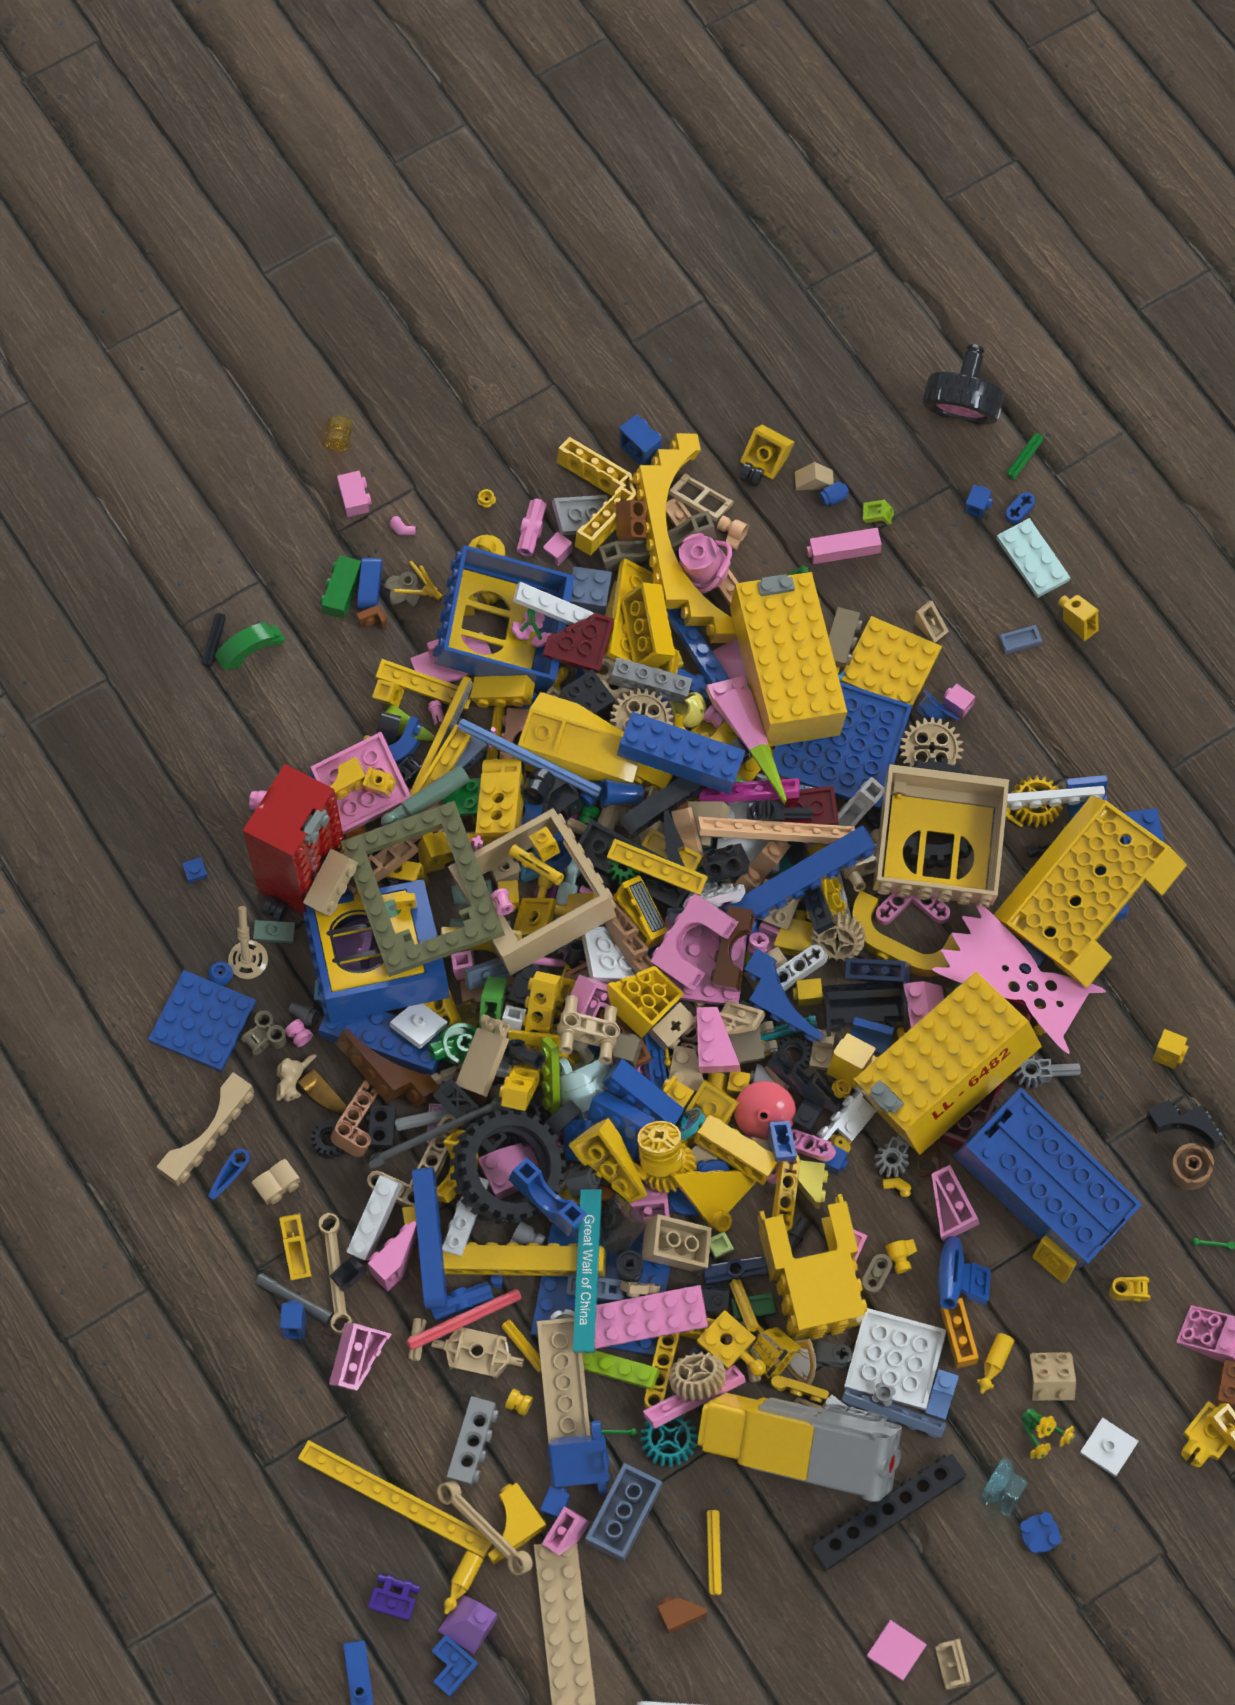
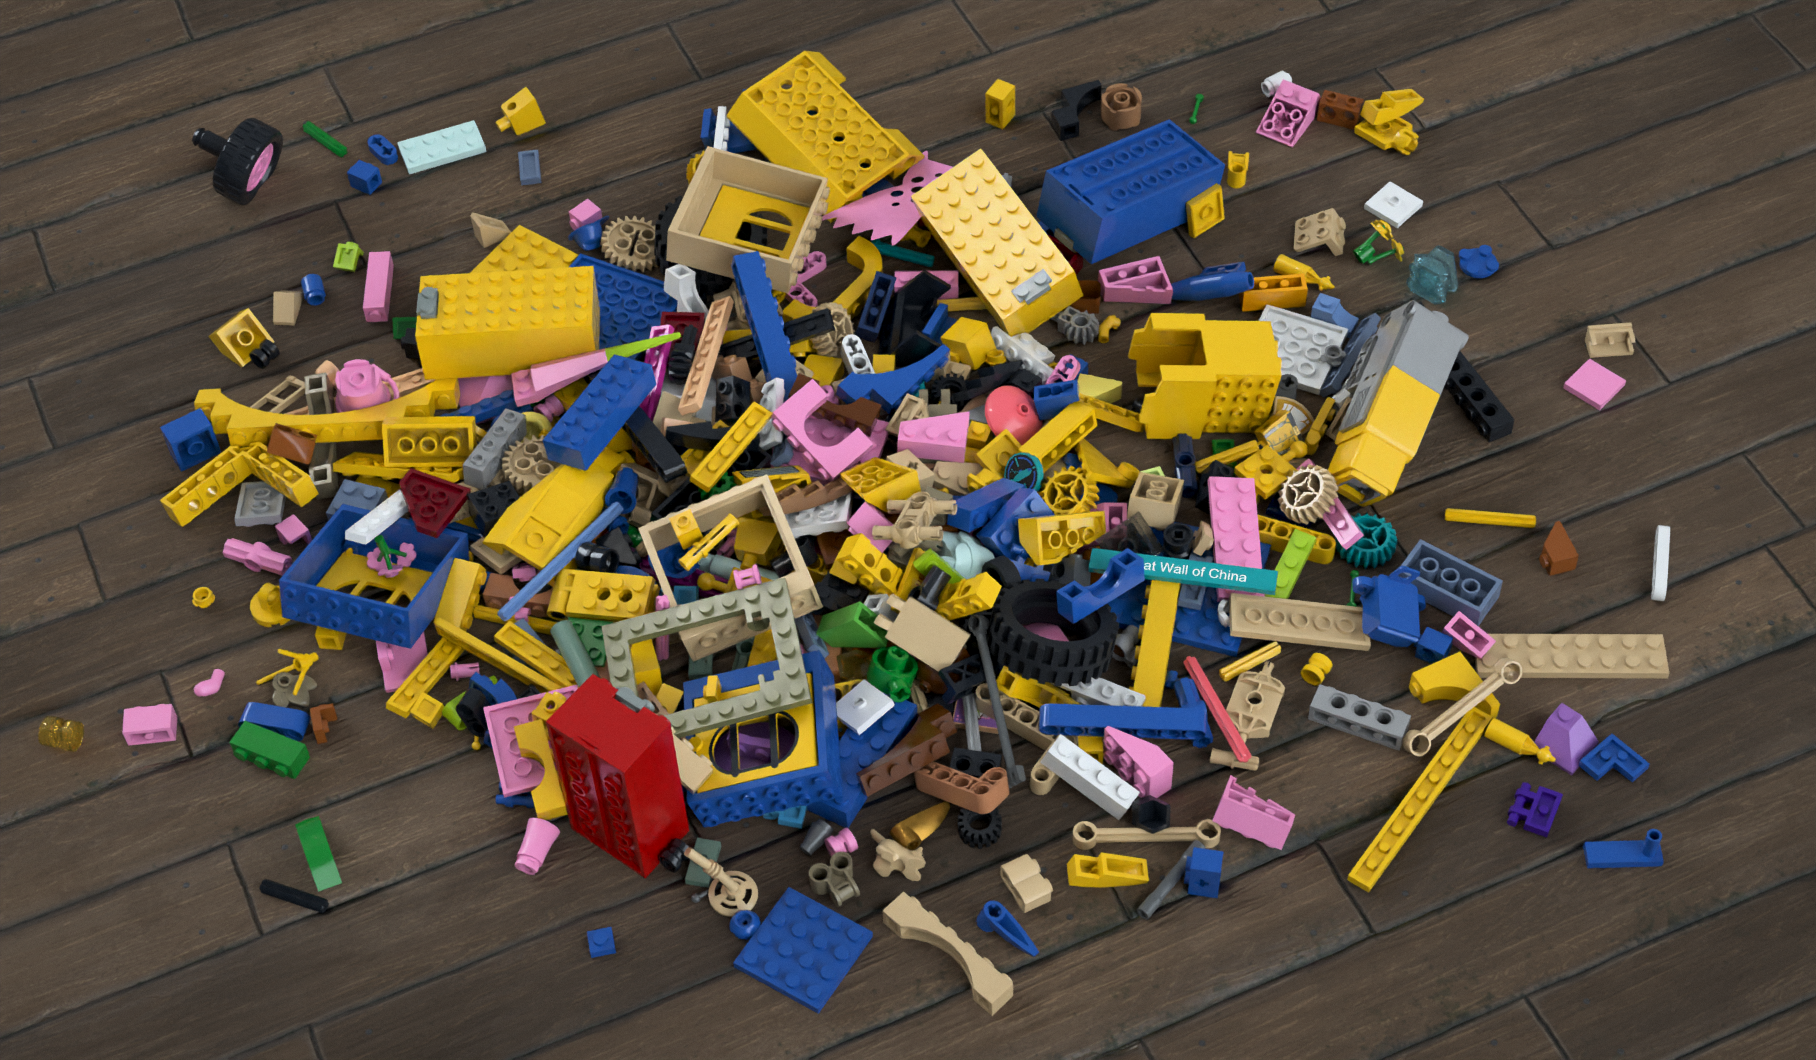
camera: 80 degrees left, 15 degrees down
yellow wheel [638,1121,683,1177] -> none

